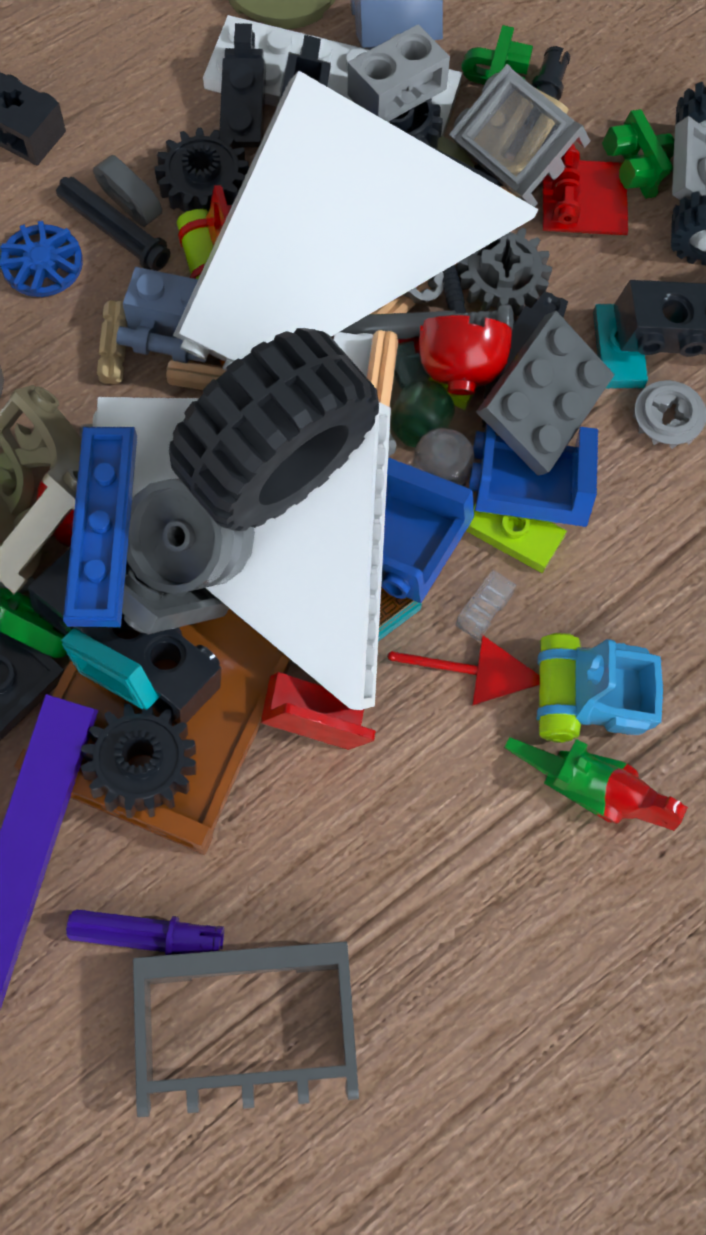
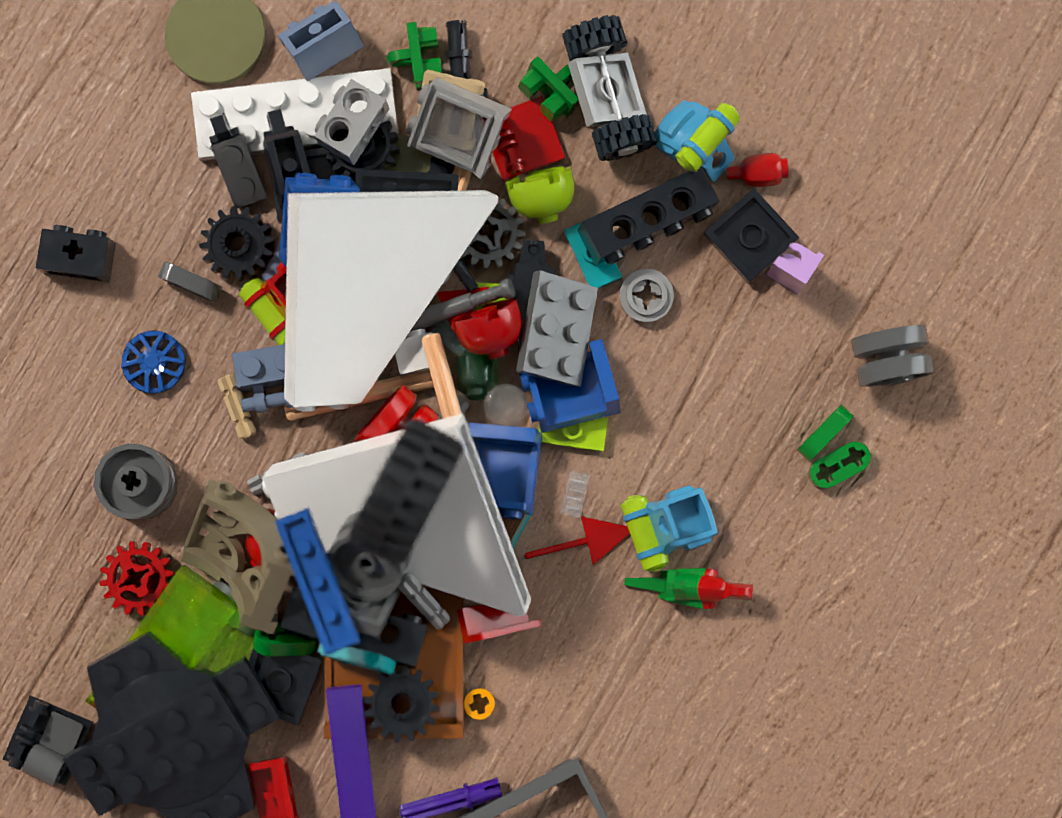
camera: 15 degrees left, 15 degrees up
black axle [56,177,171,271] -> none
none -> light grey axle [398,573,450,629]
none -> light orange bush [464,688,495,720]
none -> lime cylinder [506,166,575,224]

